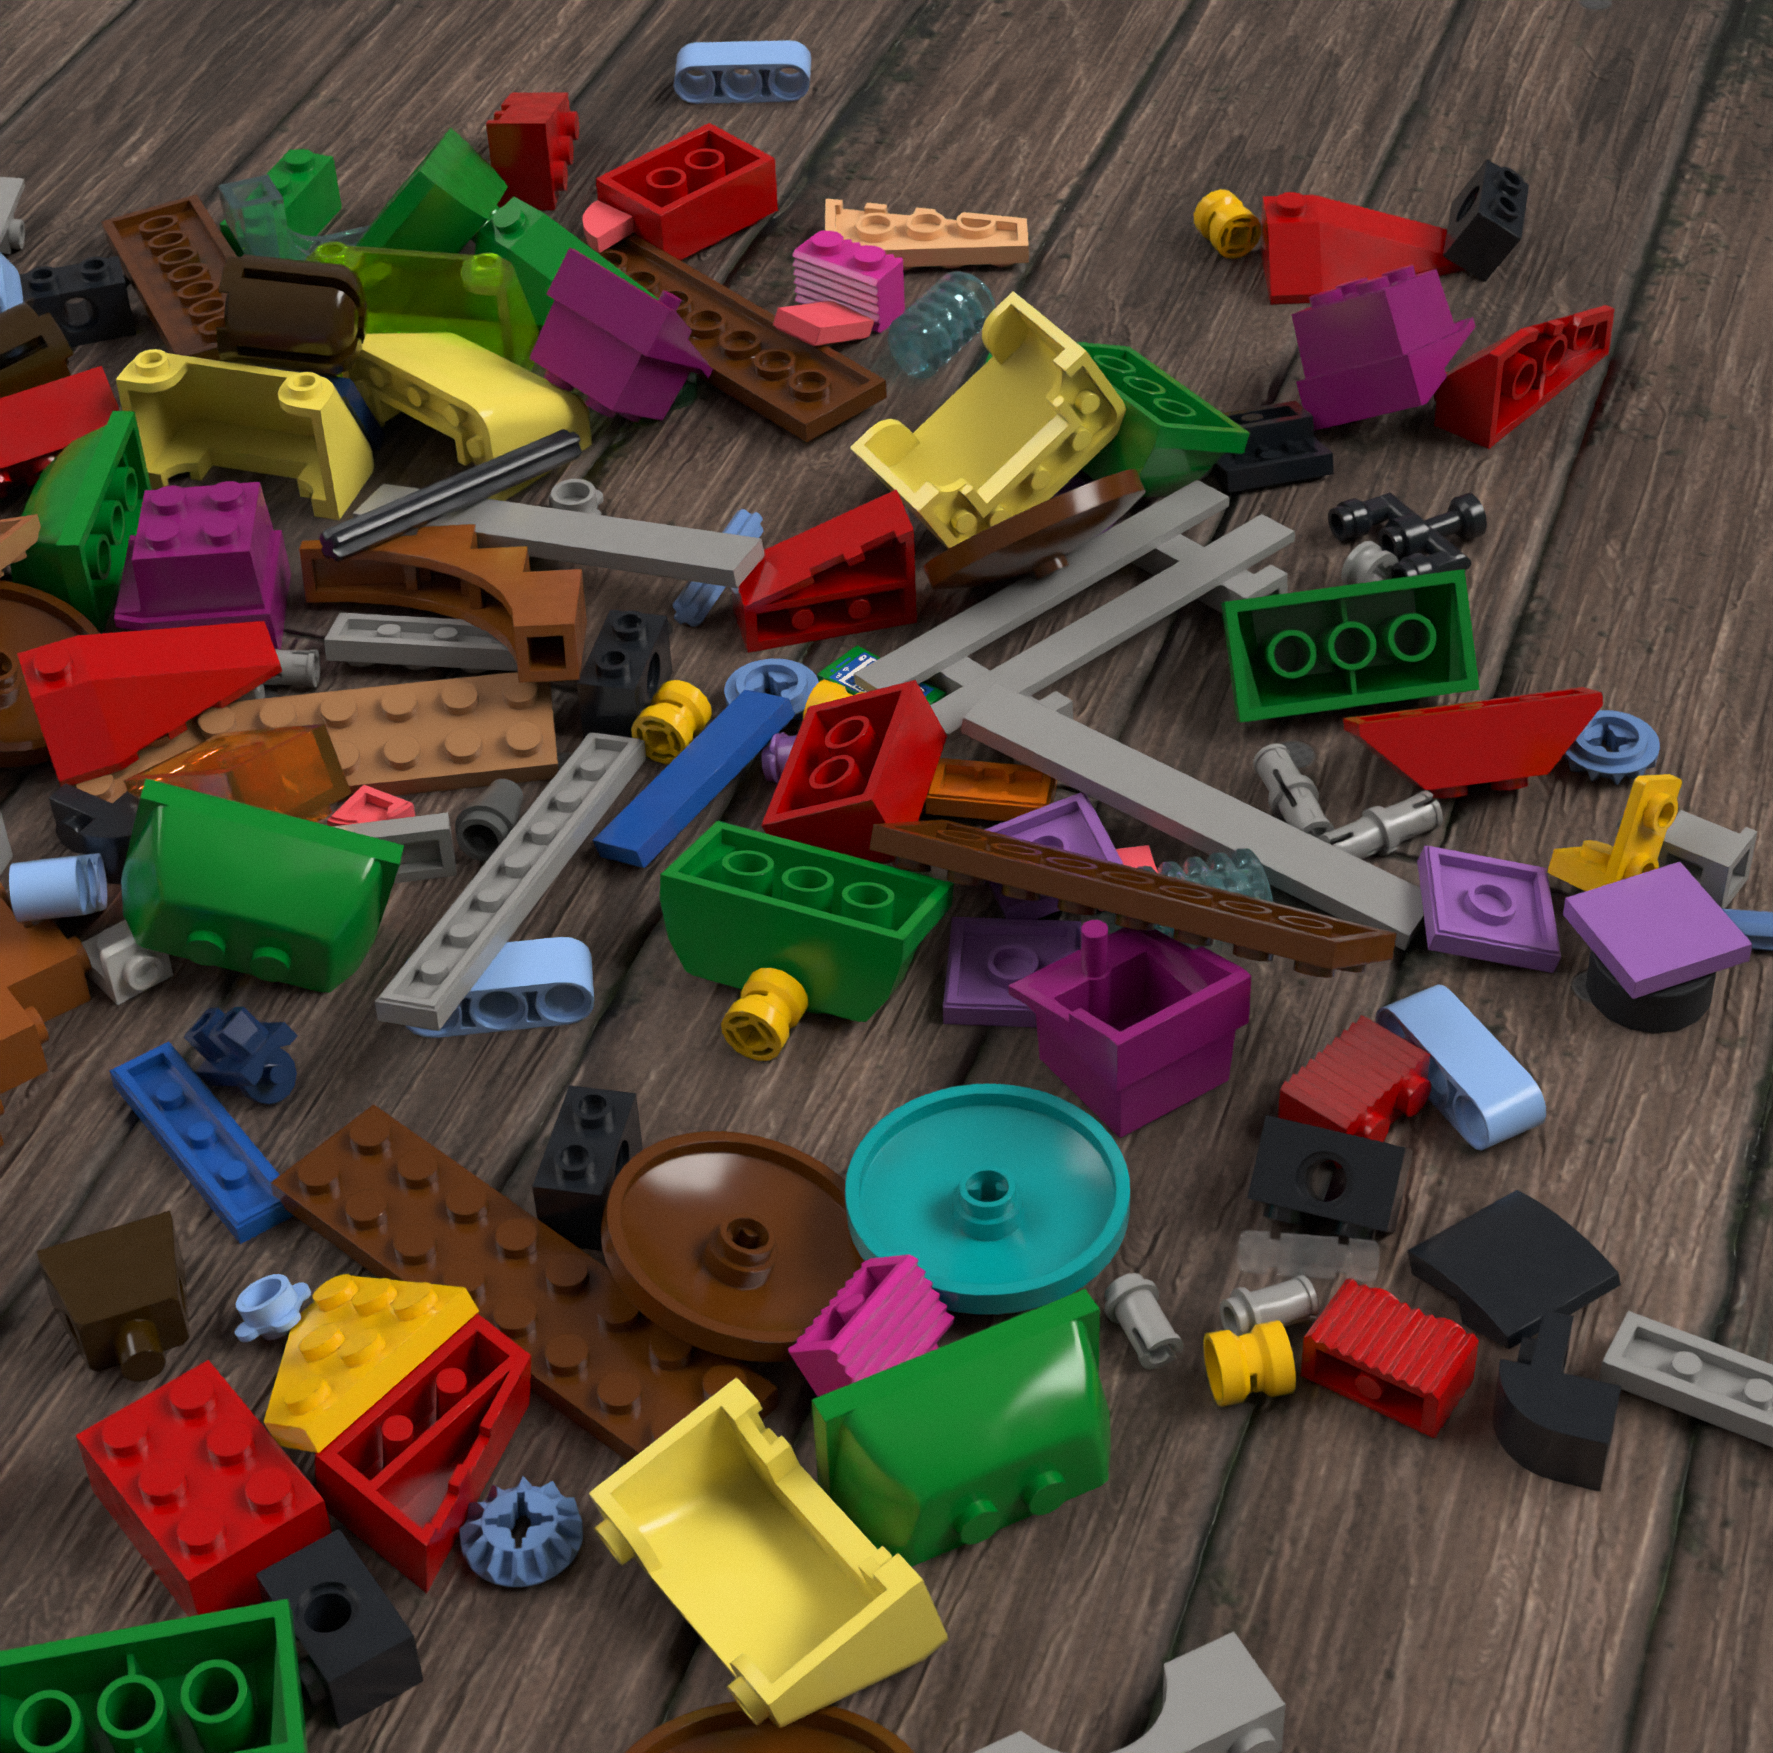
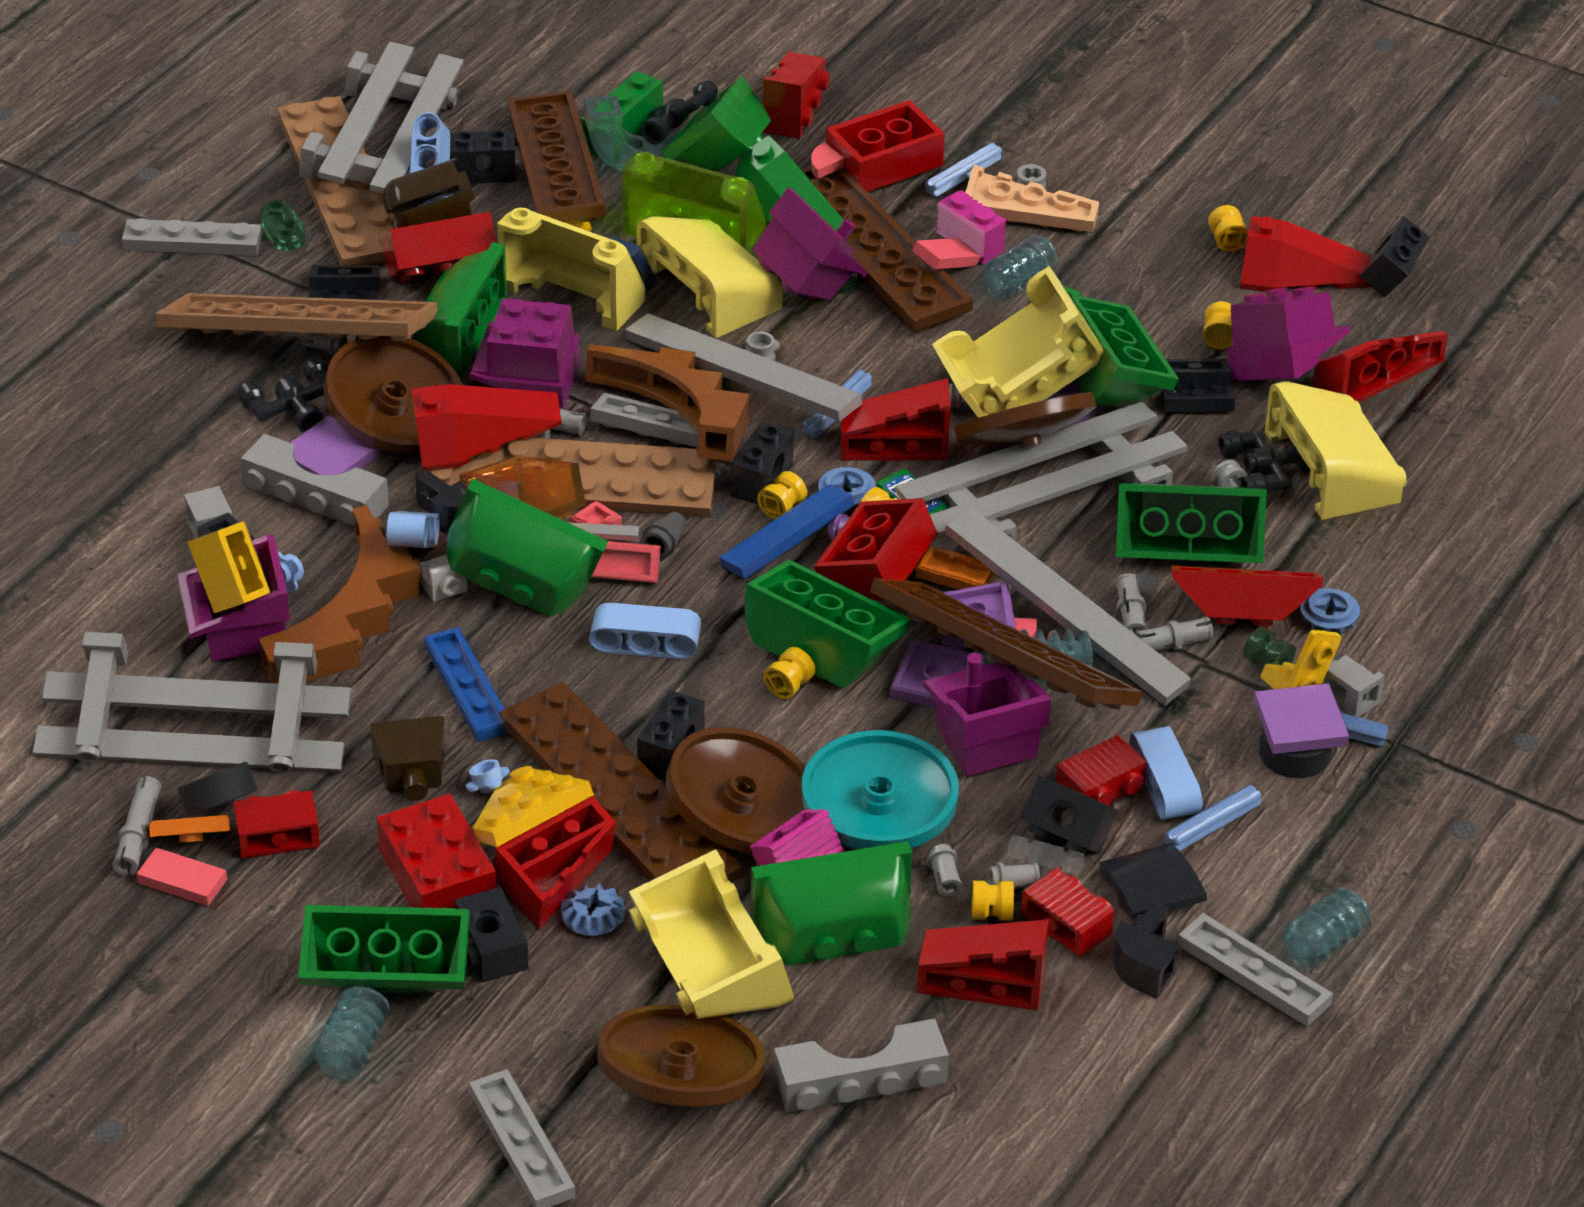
camera: 10 degrees right, 0 degrees up
dark blue hips [184,1006,298,1104] -> none
dark brown cylinder [216,254,368,376] -> none
black axle [319,429,582,562] -> none
light grey tile [375,732,646,1031] -> none
light blue beam [674,40,811,104] -> none
medium lavender tile [1417,845,1561,973] -> none
none -> coral tile [591,541,661,583]
none -> black piece [639,80,718,145]
none -> red wedge [917,919,1049,1011]
none -> medium blue axle [925,143,1002,198]
none -> light grey bush [1017,164,1047,189]
none -> medium blue axle [1164,785,1262,851]
none -> yellow wheel [1203,301,1233,350]
none -> clear green wheel [1243,626,1296,668]
none -> light yellow windscreen [1265,381,1407,520]

